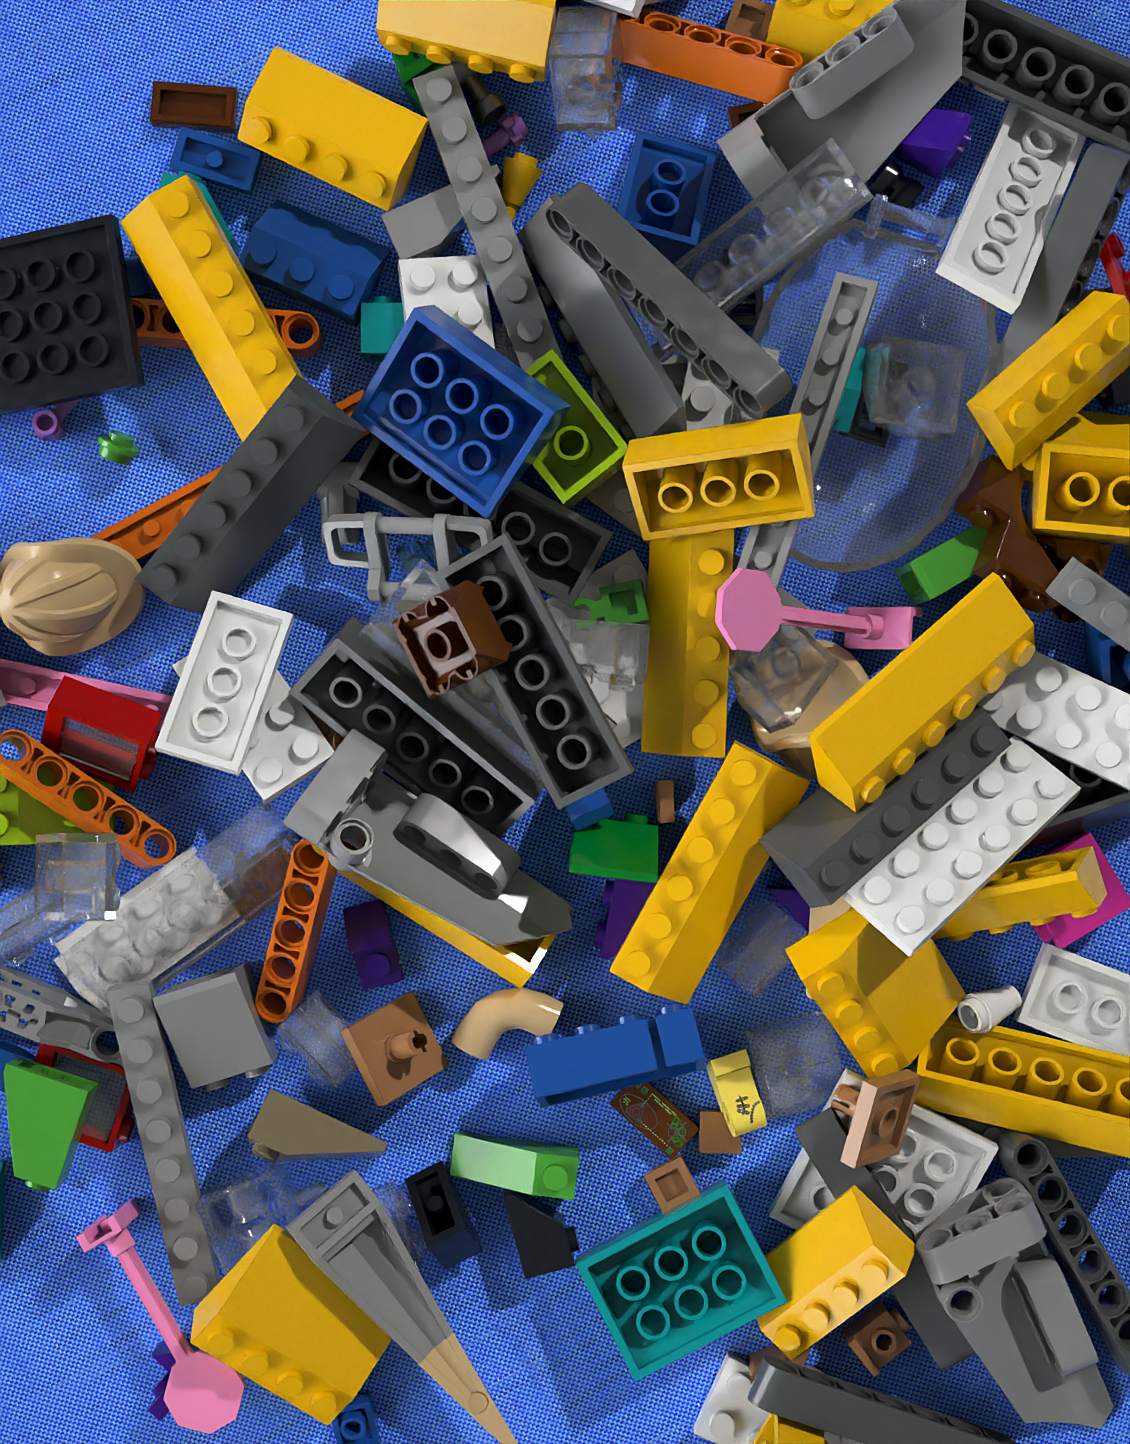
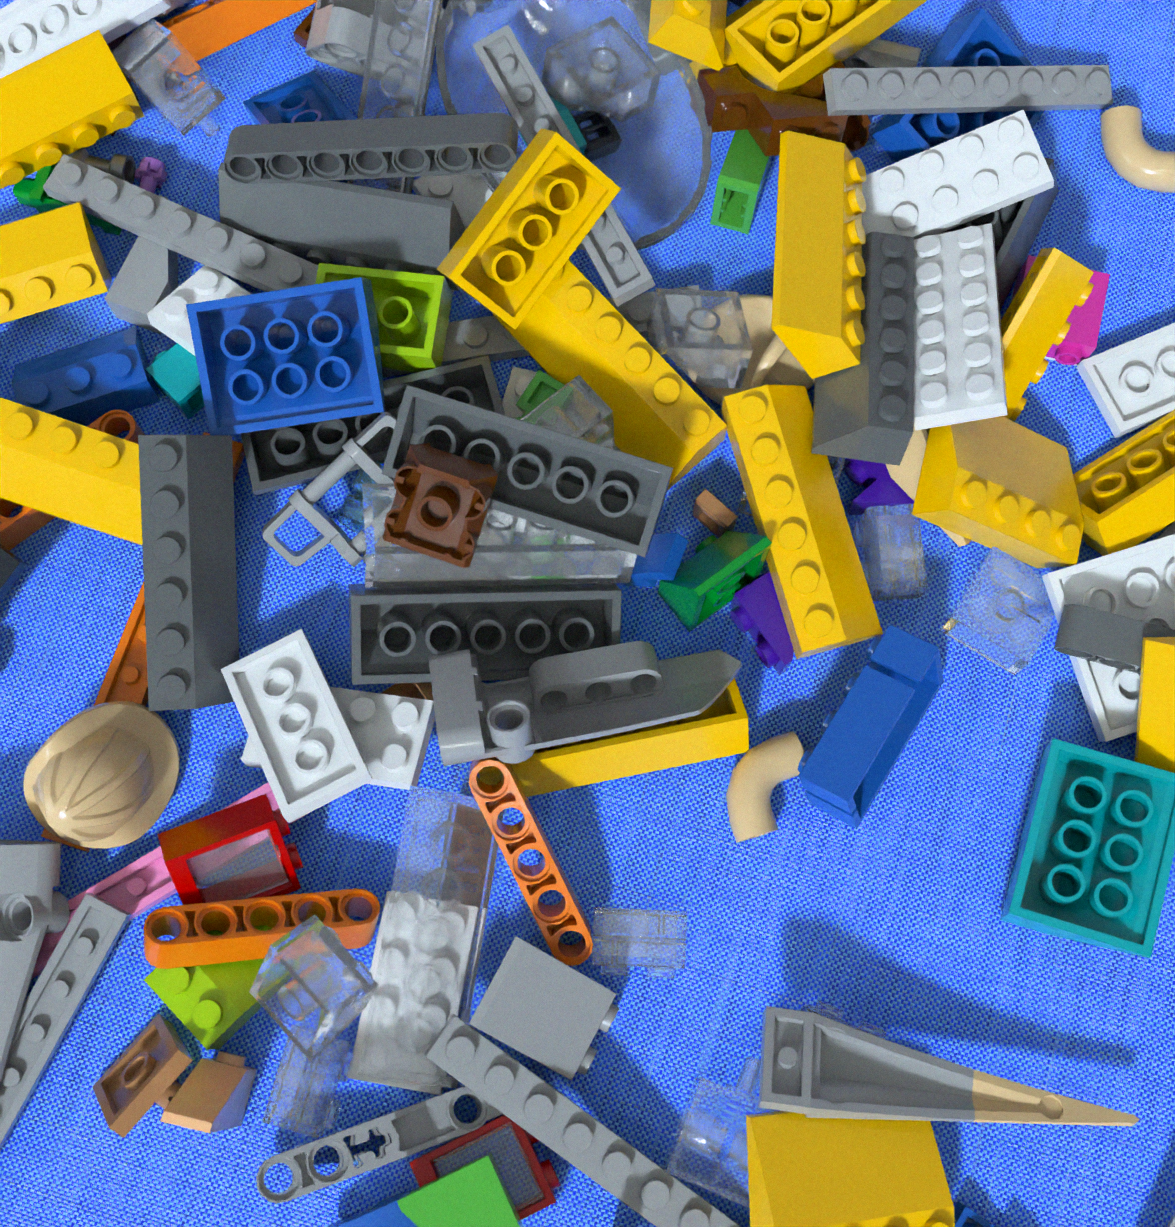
camera: 45 degrees left, 15 degrees down
bright green plate [97,430,140,465] -> none
dark tan slope [247,1088,388,1164] -> none
light grey piece [316,462,363,545] -> none
medium nougat tile [340,991,449,1107] -> none
dark purple slope [343,899,405,991] -> none
black slope [405,1161,483,1270] -> none
bright green slope [450,1132,579,1200] -> none
yellow cone [501,151,544,223] -> none
black slope [503,1188,580,1279] -> none
reddish brown tile [610,1083,700,1160] -> none
medium nougat plate [644,1154,700,1213] -> none
medium nougat tile [698,1109,741,1154] -> none
light yellow leg [705,1049,767,1137] -> none
bright pink piece [715,568,922,652] -> none
medium nougat tile [831,1069,922,1169] -> none
white cone [958,985,1022,1033] -> none

